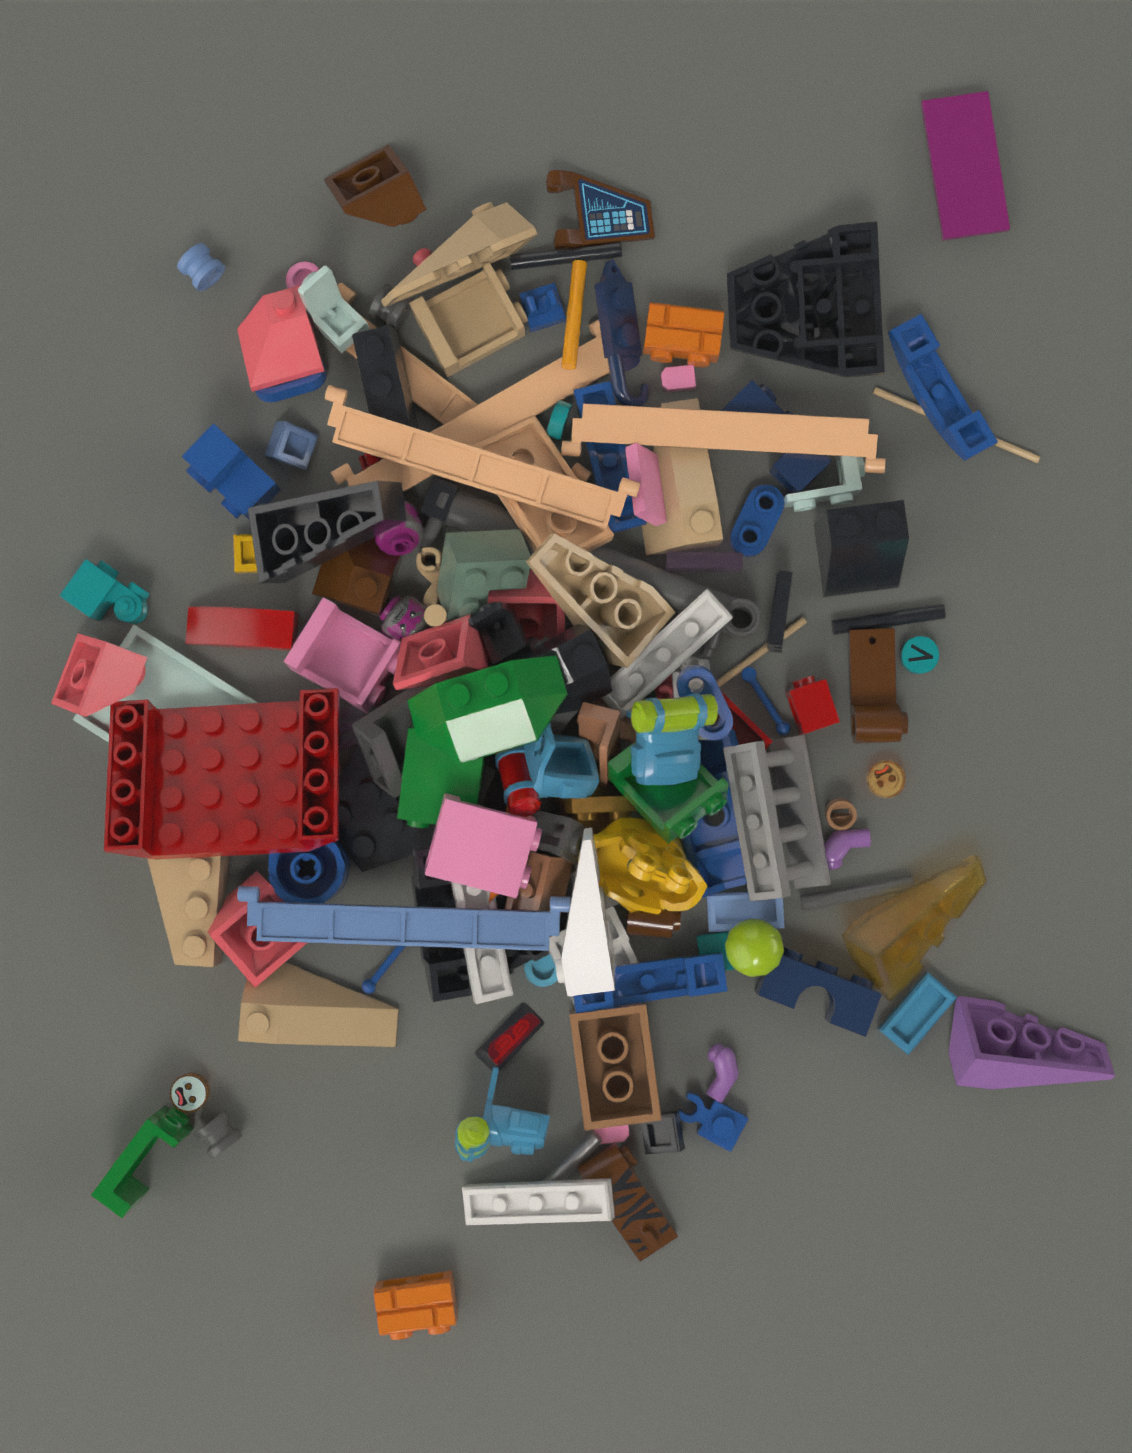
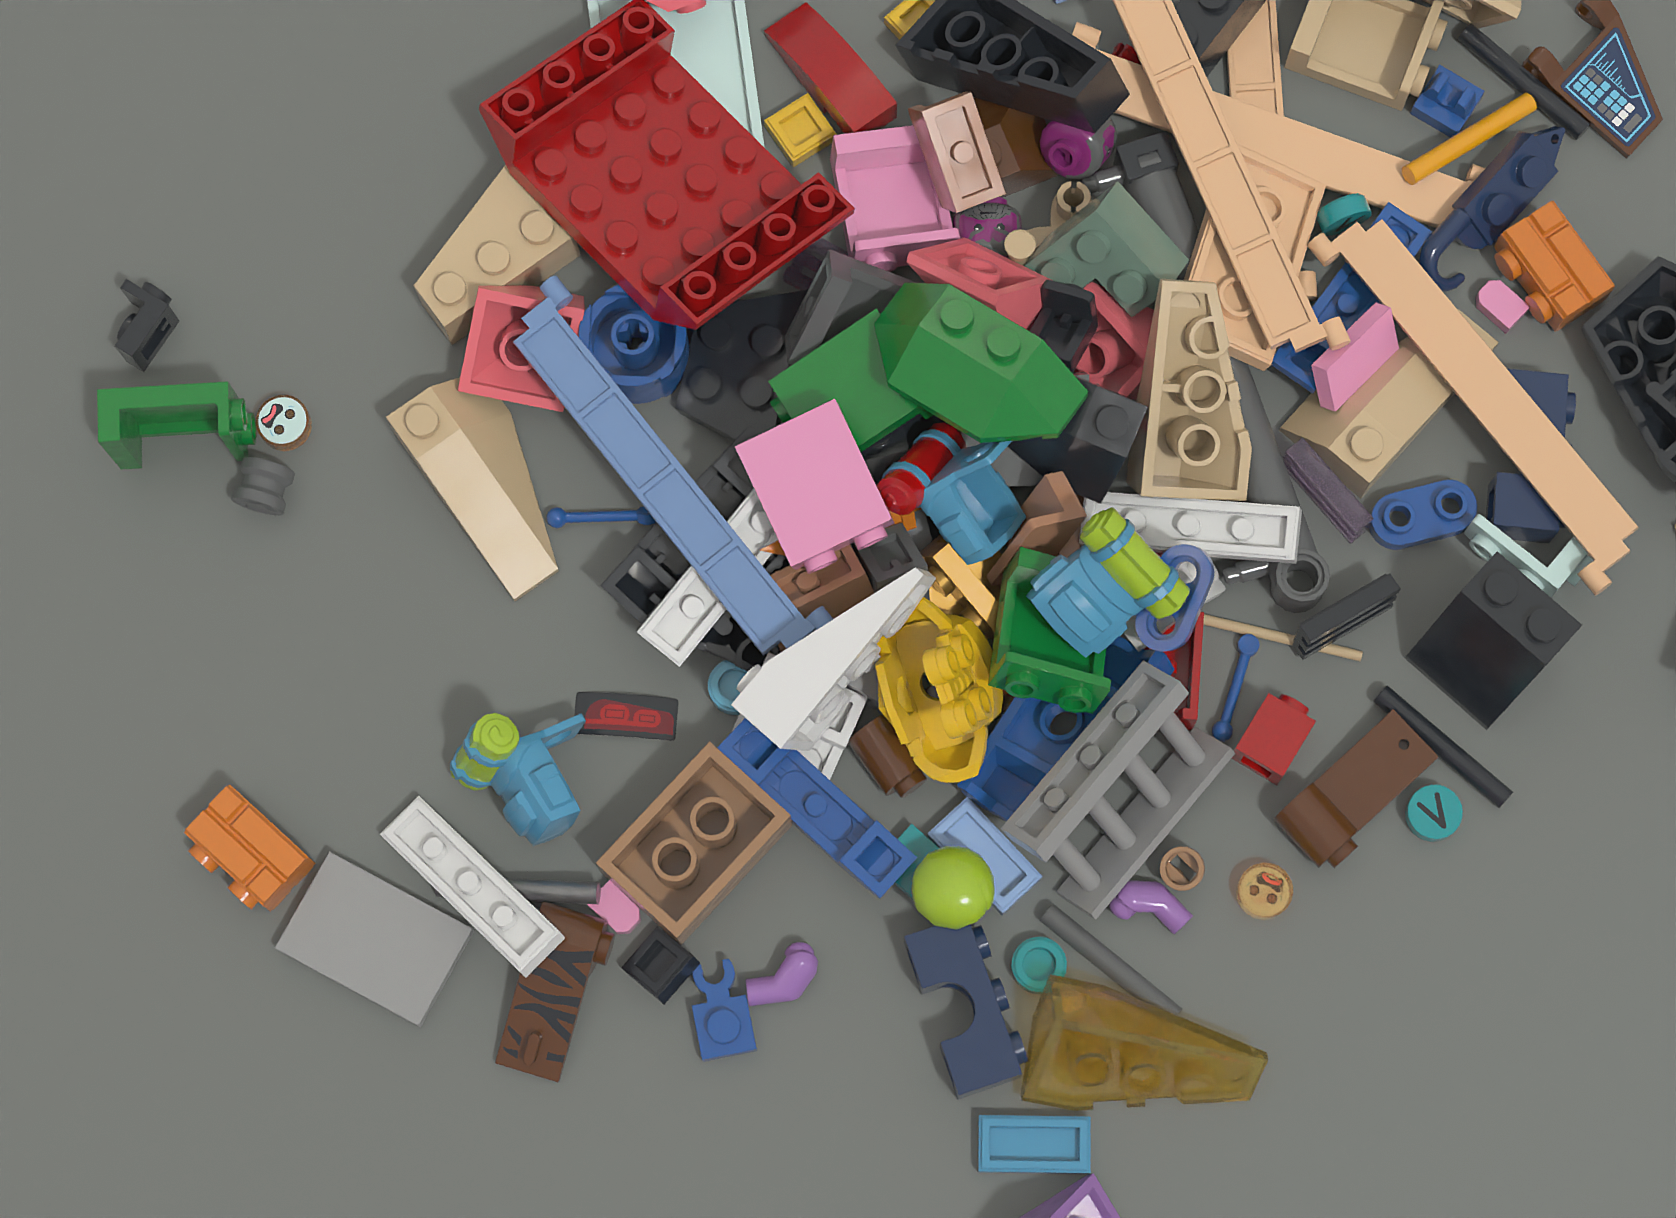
camera: 50 degrees right, 10 degrees down
none -> black bracket [115,279,180,372]
none -> light grey tile [275,852,474,1028]
none -> yellow tile [764,93,837,168]
none -> panel [908,91,1006,213]
none -> teal tile [1011,937,1067,994]

